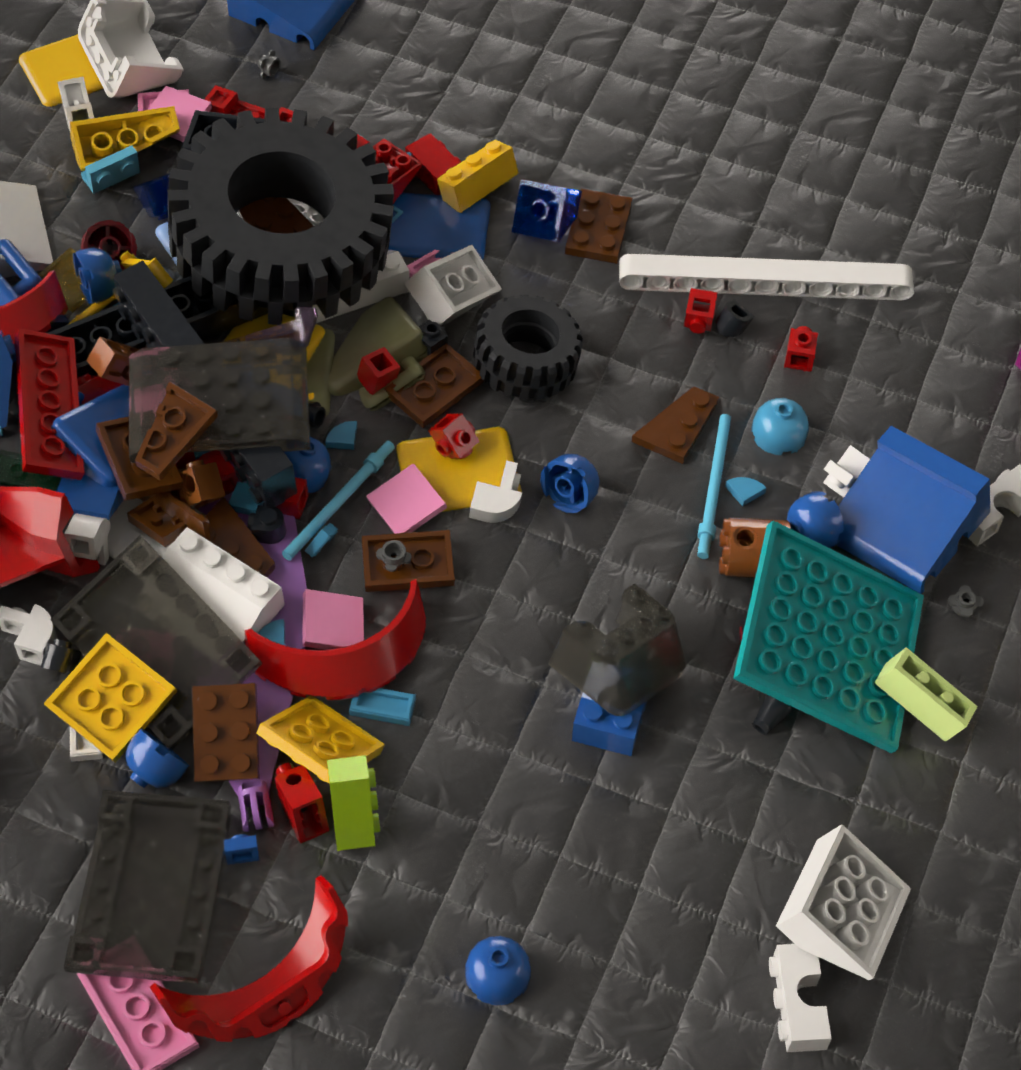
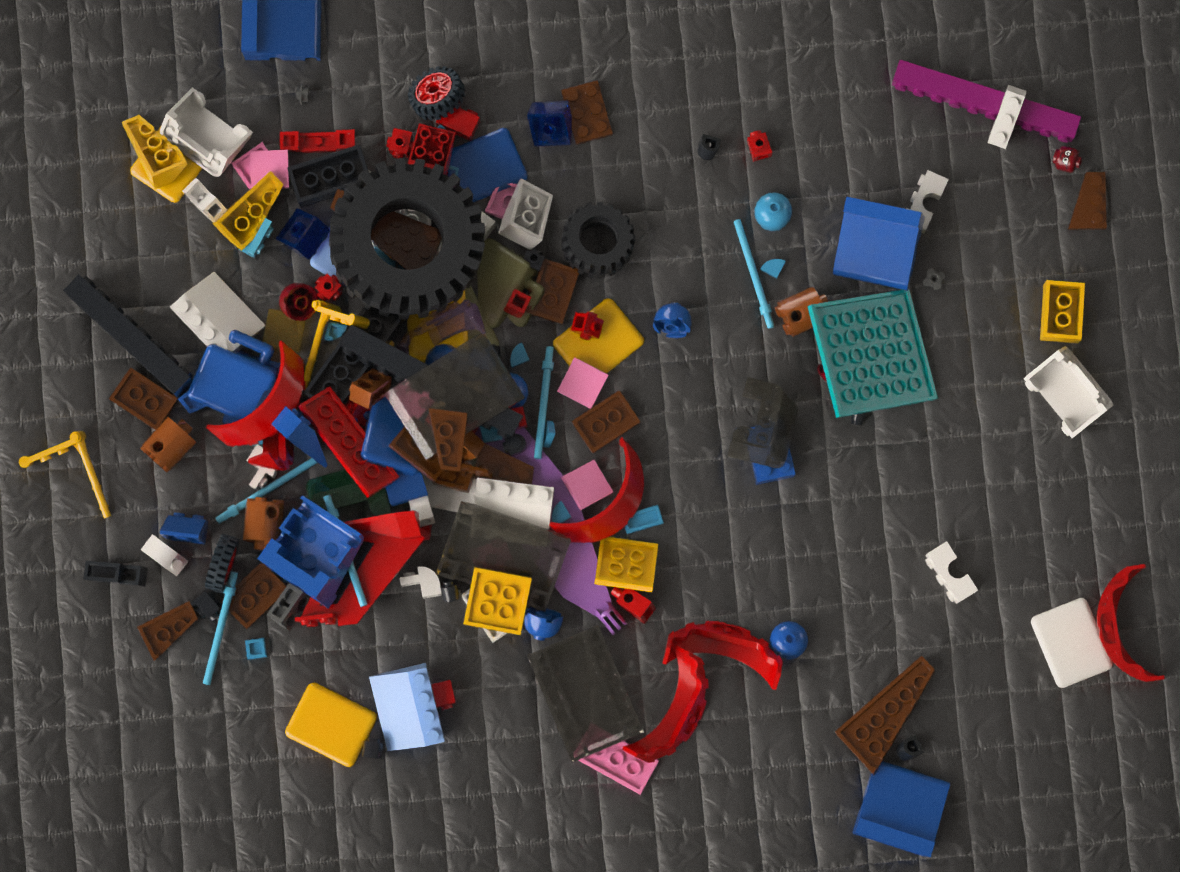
camera: 25 degrees left, 25 degrees up
blue cylinder [73,248,122,305] -> none
reddish brown plate [192,683,260,782] -> none
blue plate [224,834,260,865] -> none
lime brick [327,755,380,851] -> none
dark grey plate [376,540,412,572] -> none
yellow brick [437,140,519,213] -> none
white brick [469,461,523,523] -> none
white beam [619,254,914,300] -> none
reddish brown wing [631,386,719,464] -> none
red brick [684,288,718,334] -> none
white slope [776,825,911,980] -> none
blue cylinder [787,491,844,548] -> none
white brick [823,445,870,497] -> none
yellowish green brick [874,647,978,742] -> none
none -> yellow wedge [122,115,187,190]
none -> red brick [315,274,343,303]
none -> black wheel [408,66,466,121]
none -> red windscreen [662,621,782,690]

